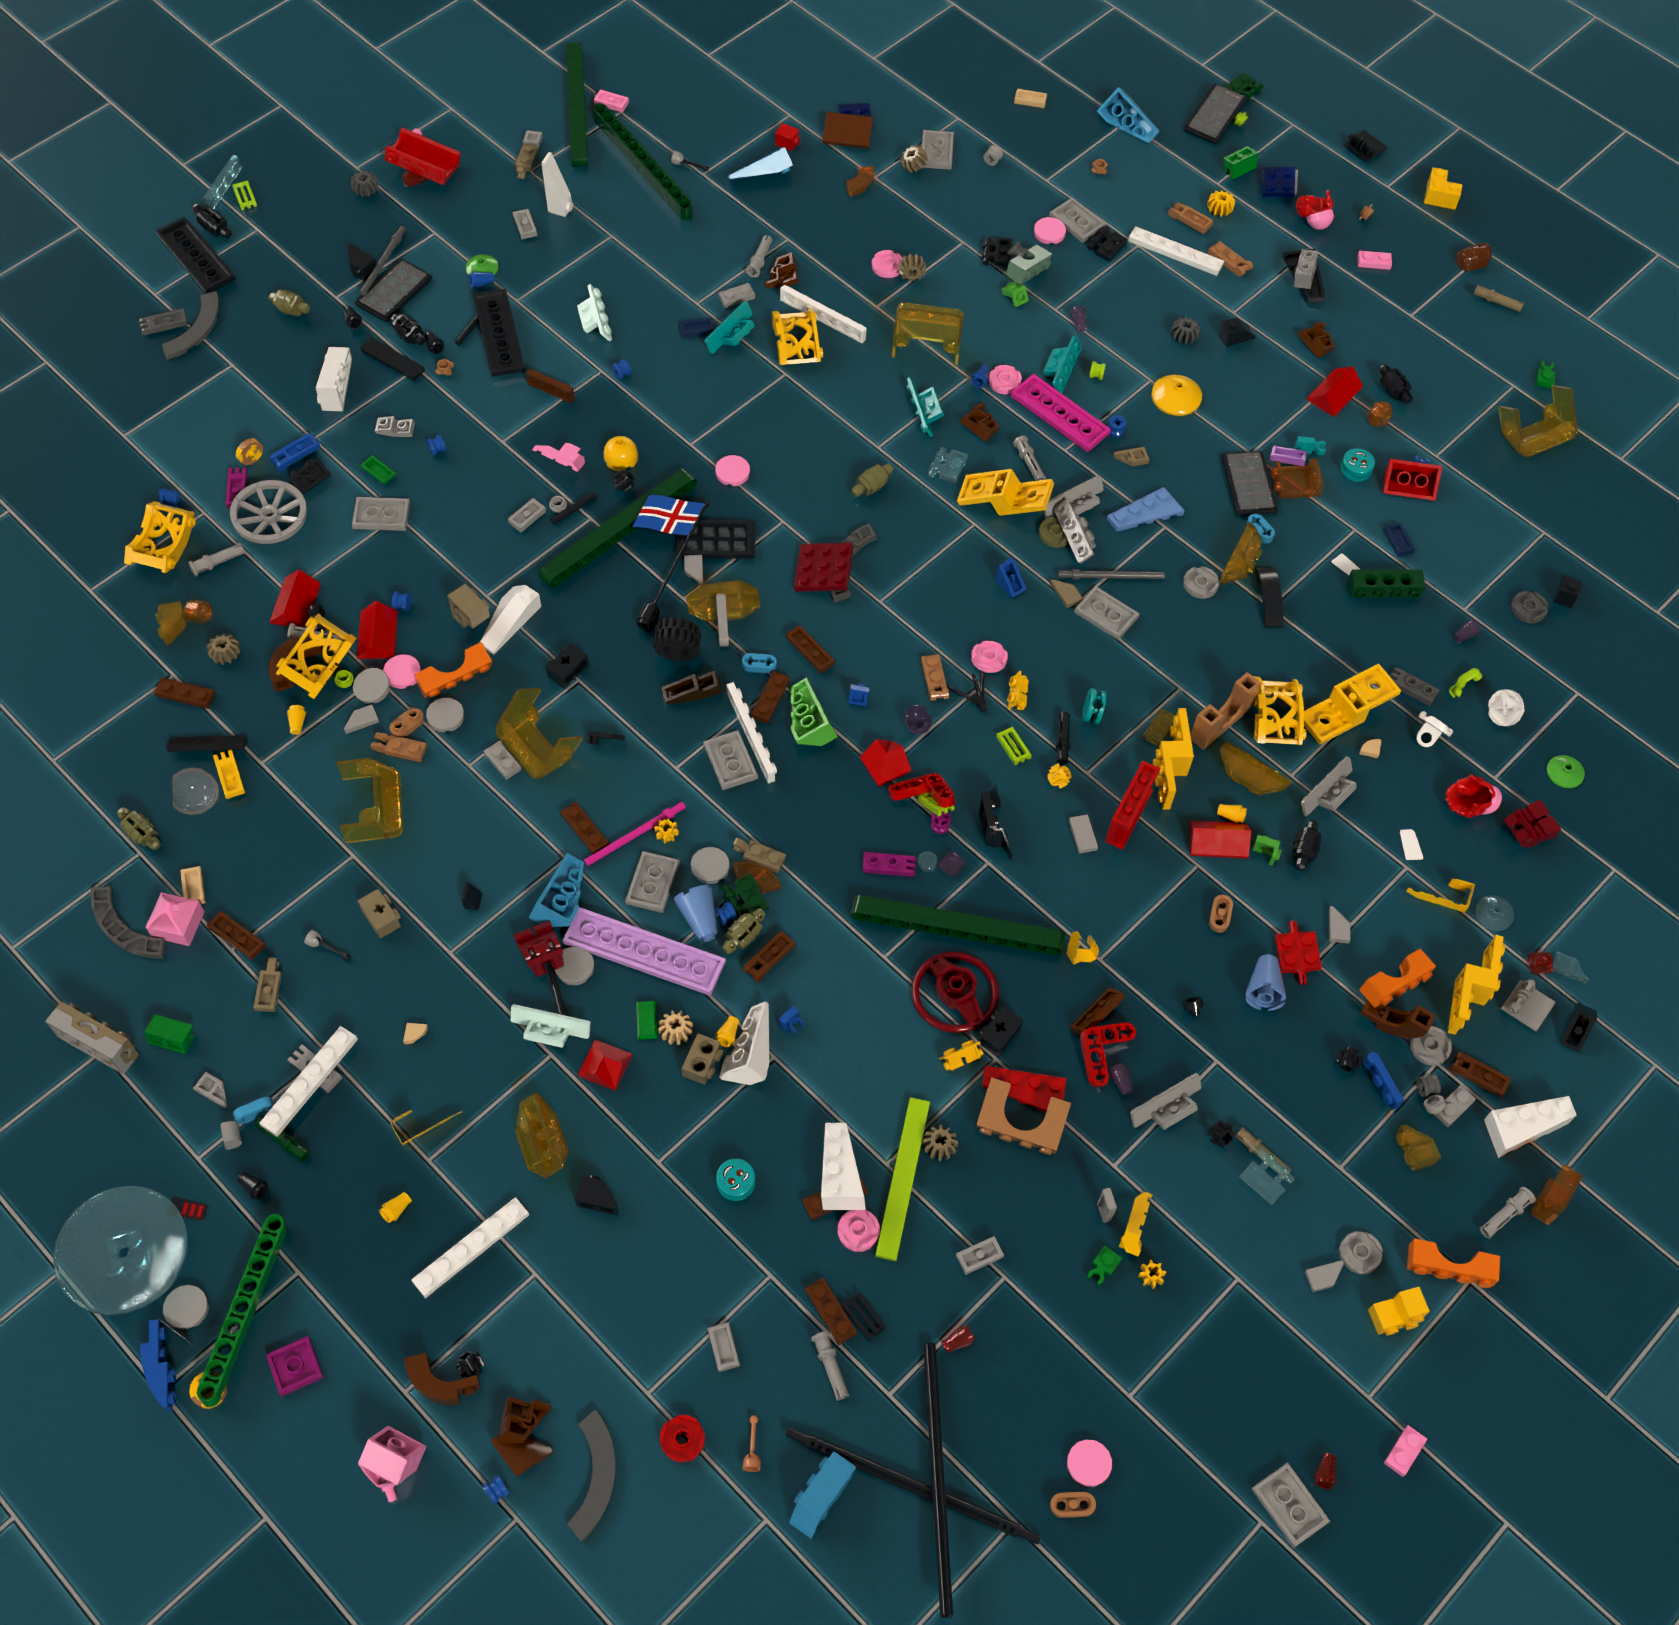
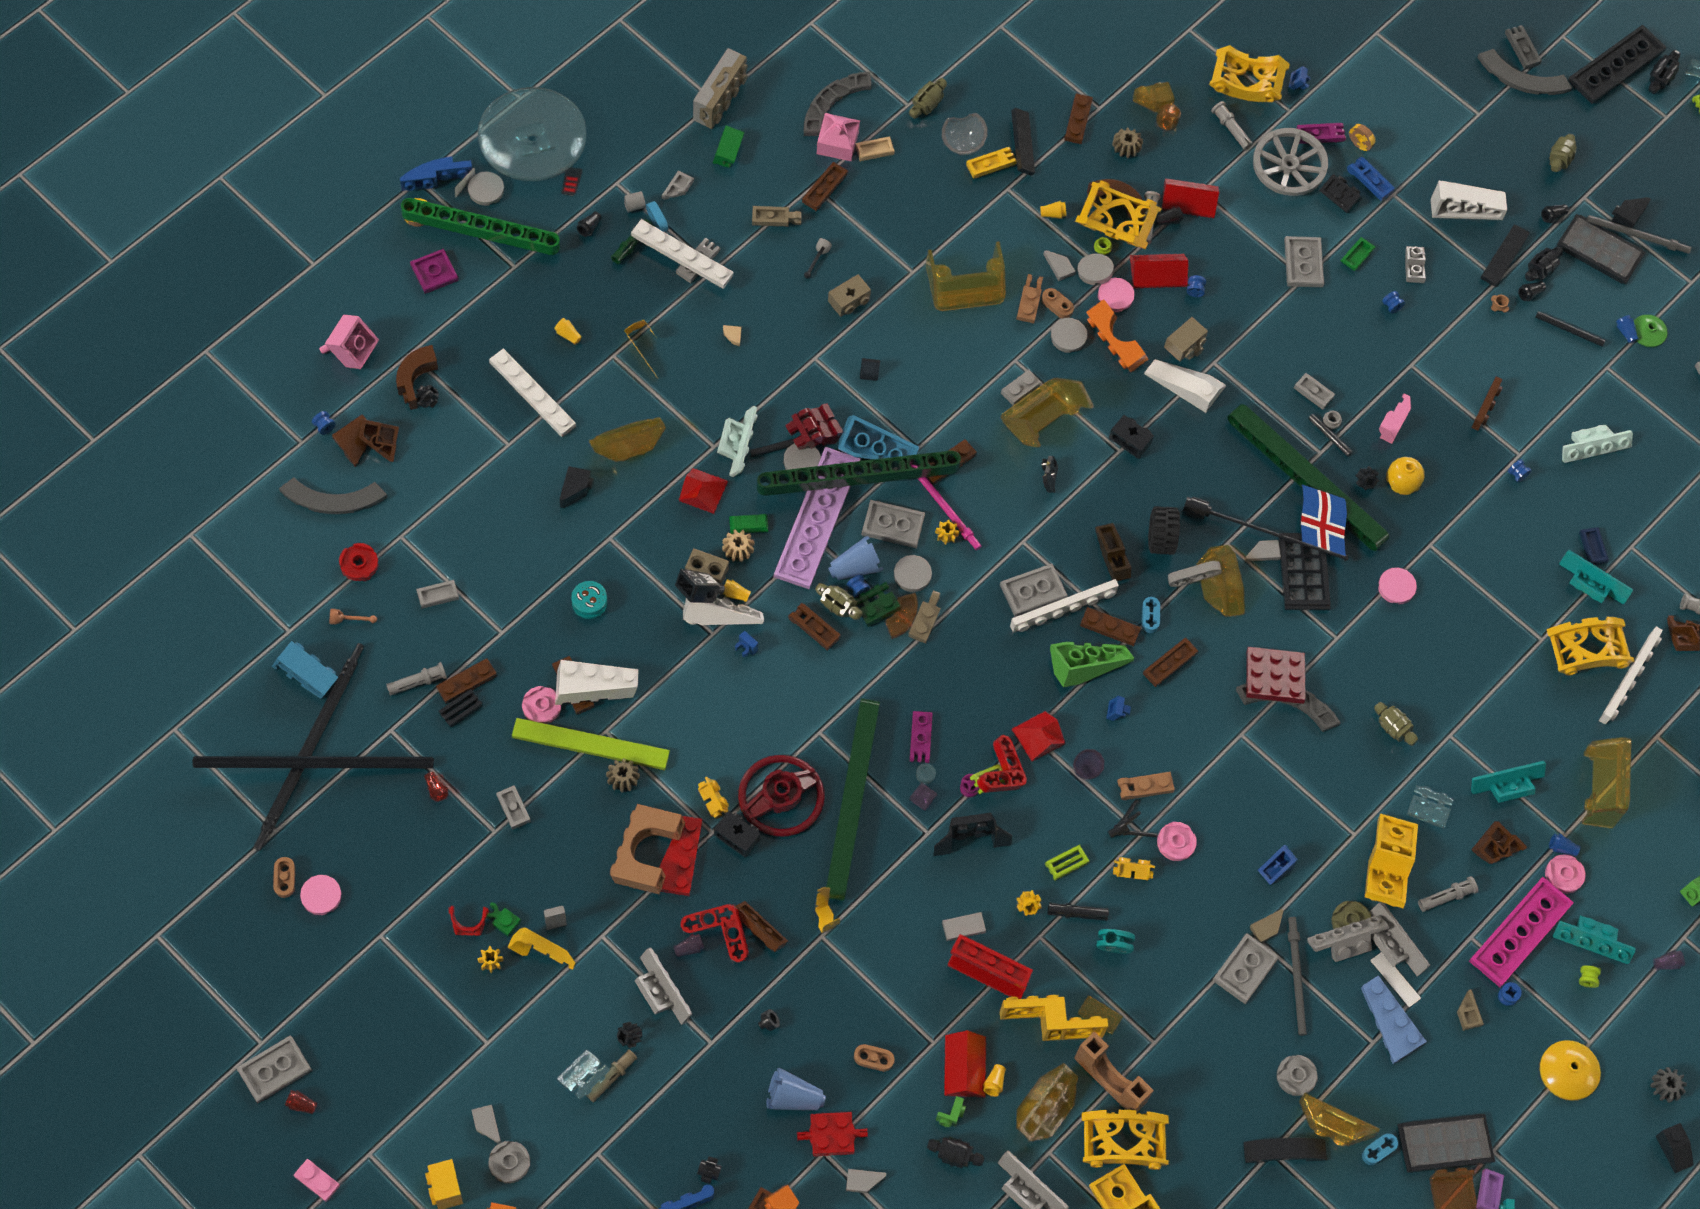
camera: 85 degrees right, 5 degrees up
black plate [473,289,525,377] -> none
light grey plate [718,283,755,308] -> none
none -> red helmet [449,906,489,936]
none -> black torso [675,569,725,603]
none -> dark green beam [757,450,961,496]
none -> white sticker [1371,952,1421,1007]

